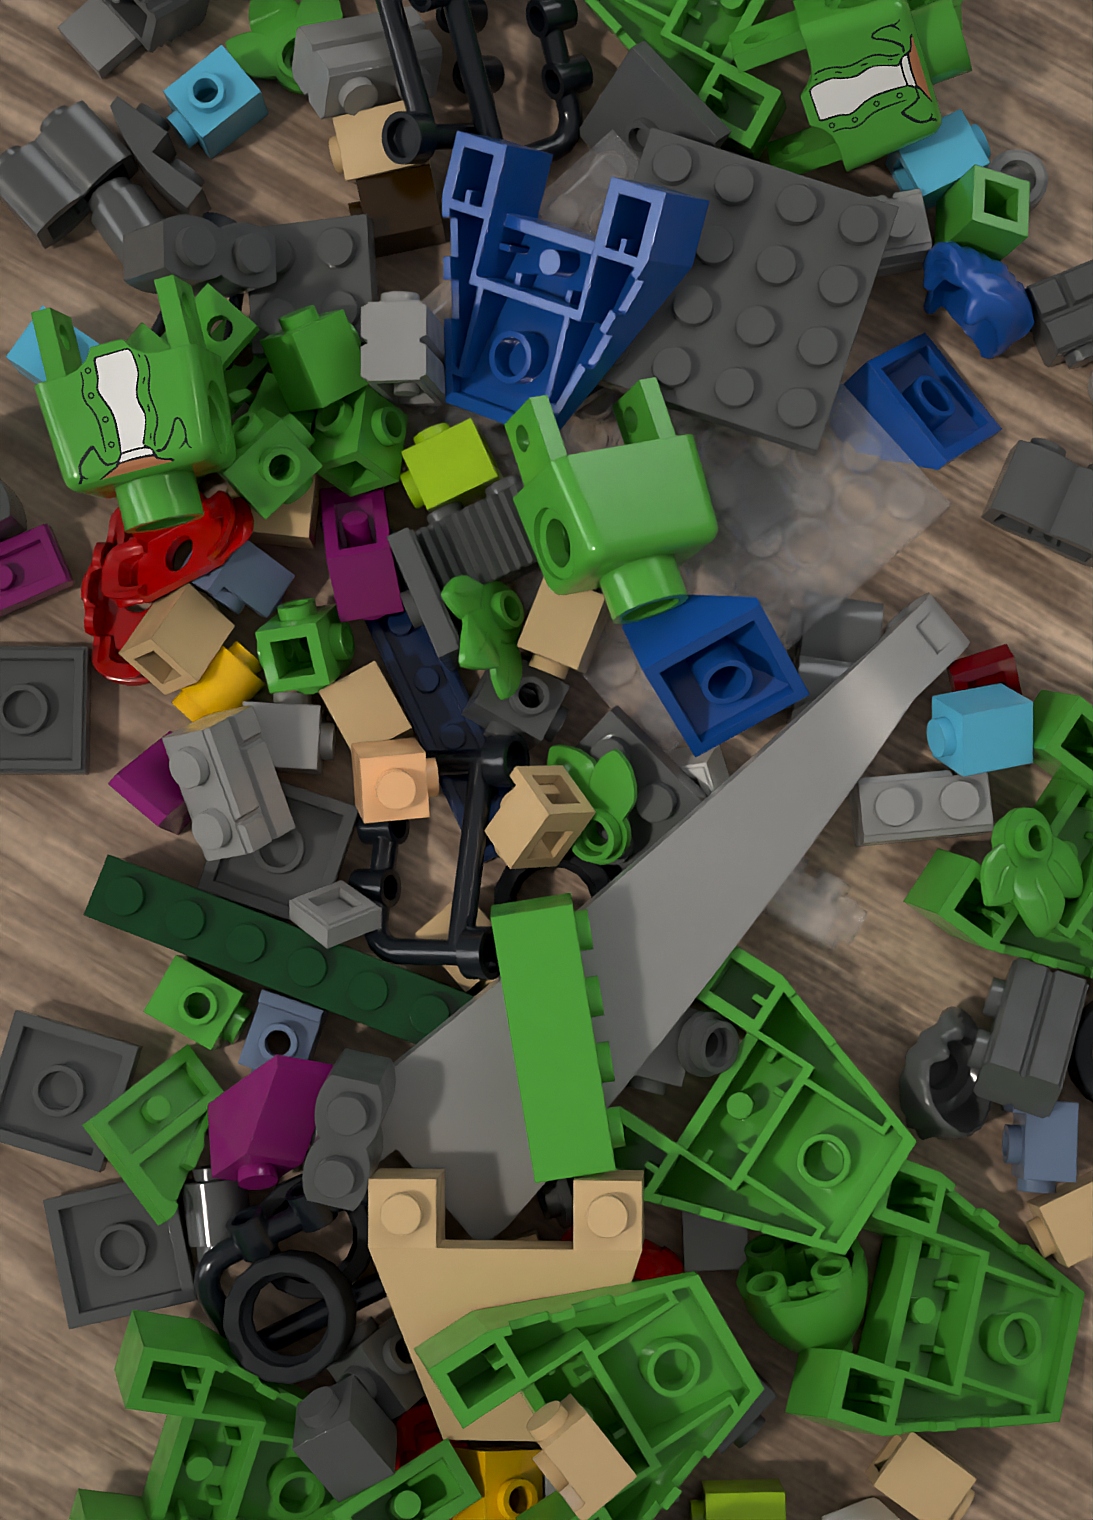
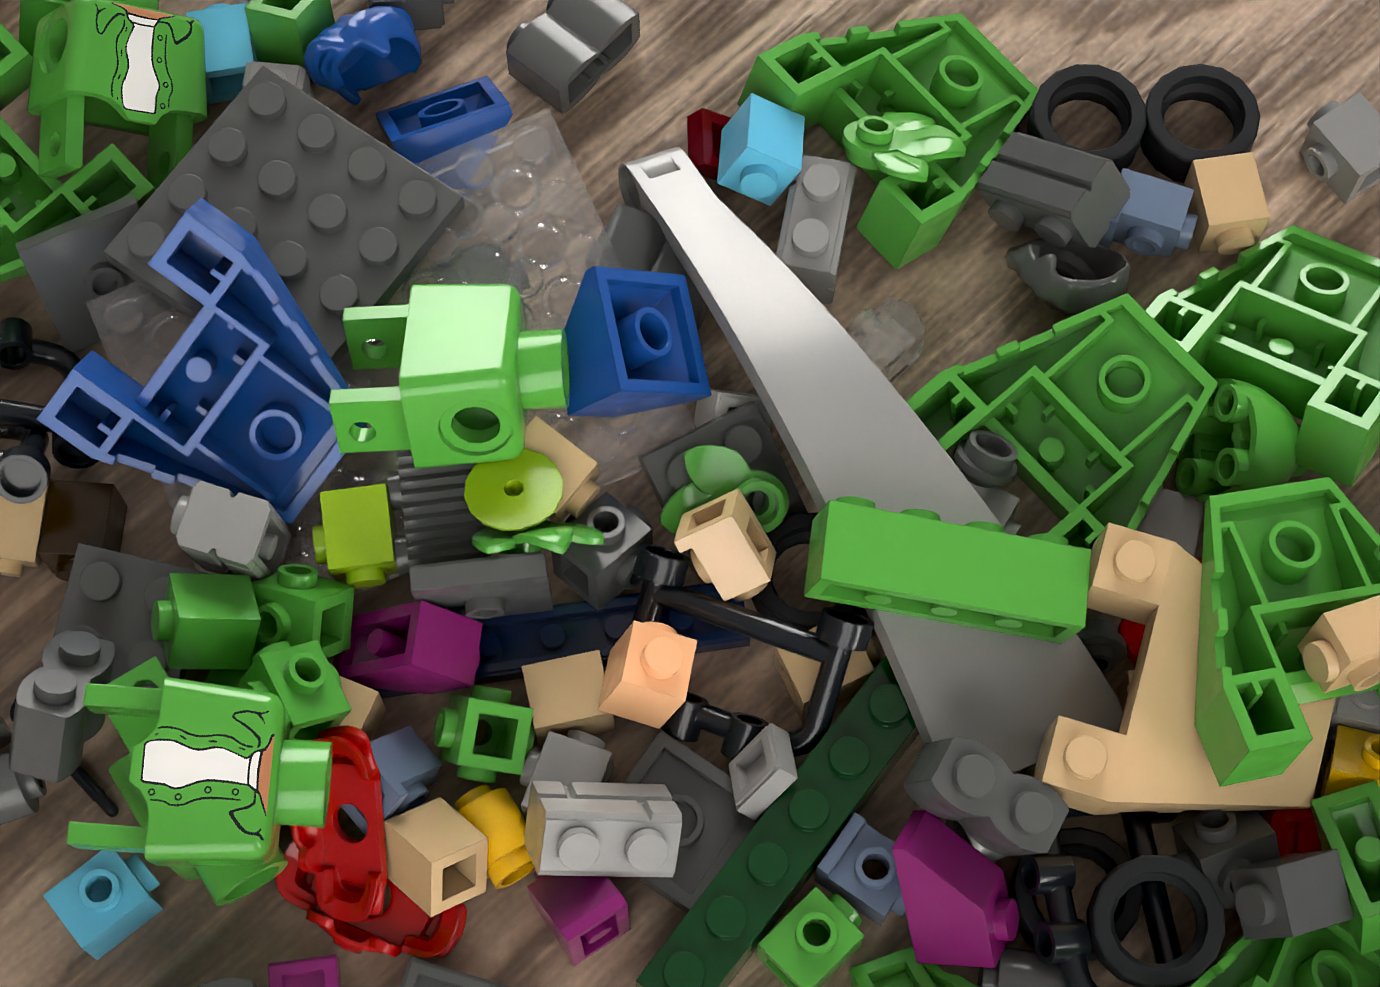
camera: 75 degrees left, 15 degrees down
none -> lime piece [464,448,563,531]

